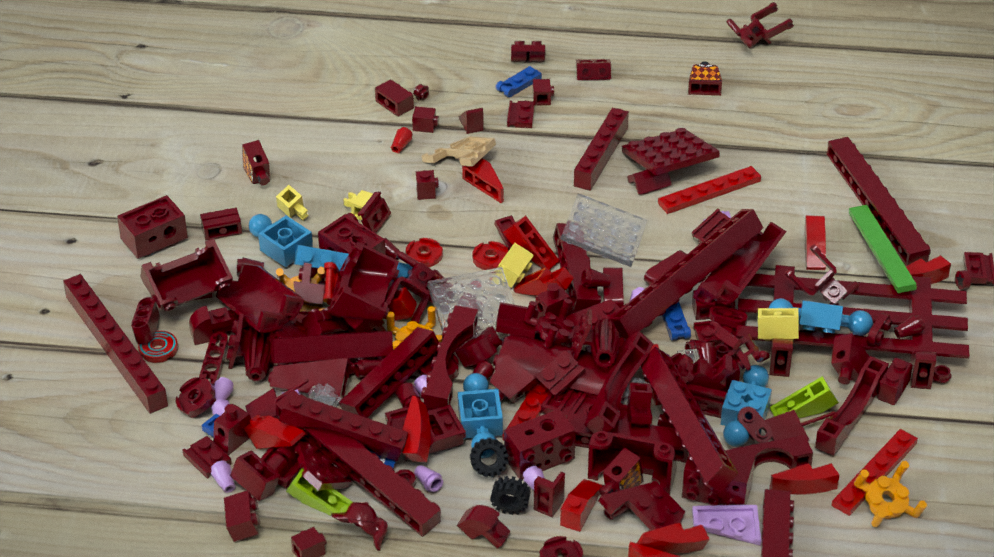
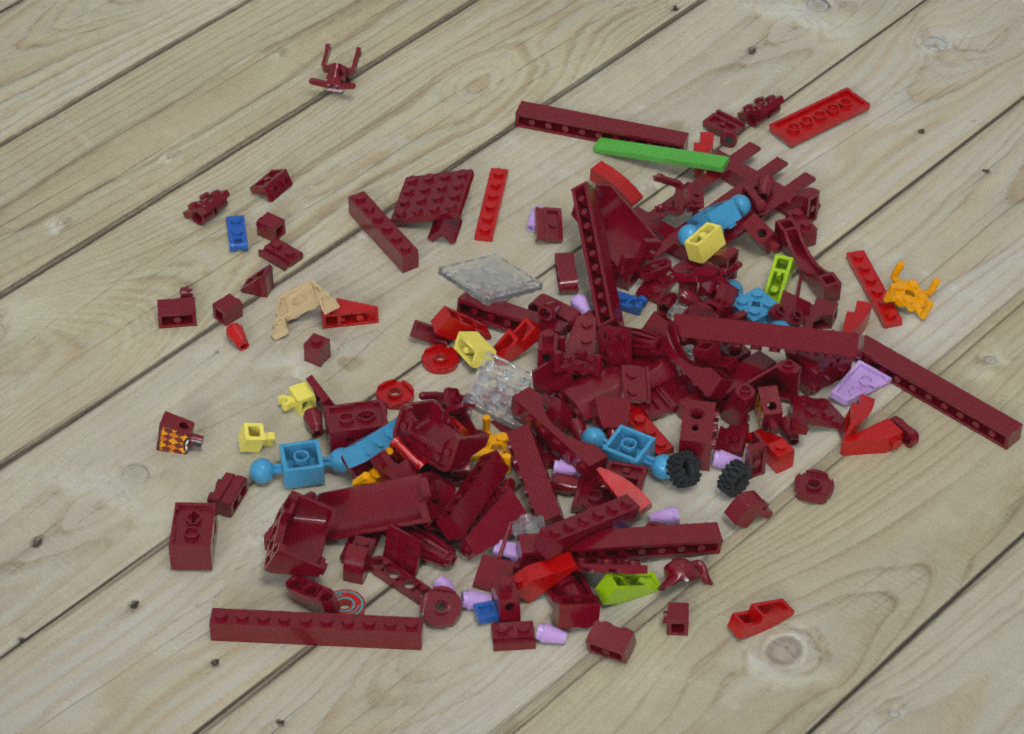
camera: 55 degrees left, 0 degrees up
dark red torso [688,61,722,96] -> none
none -> dark red plate [714,424,749,457]

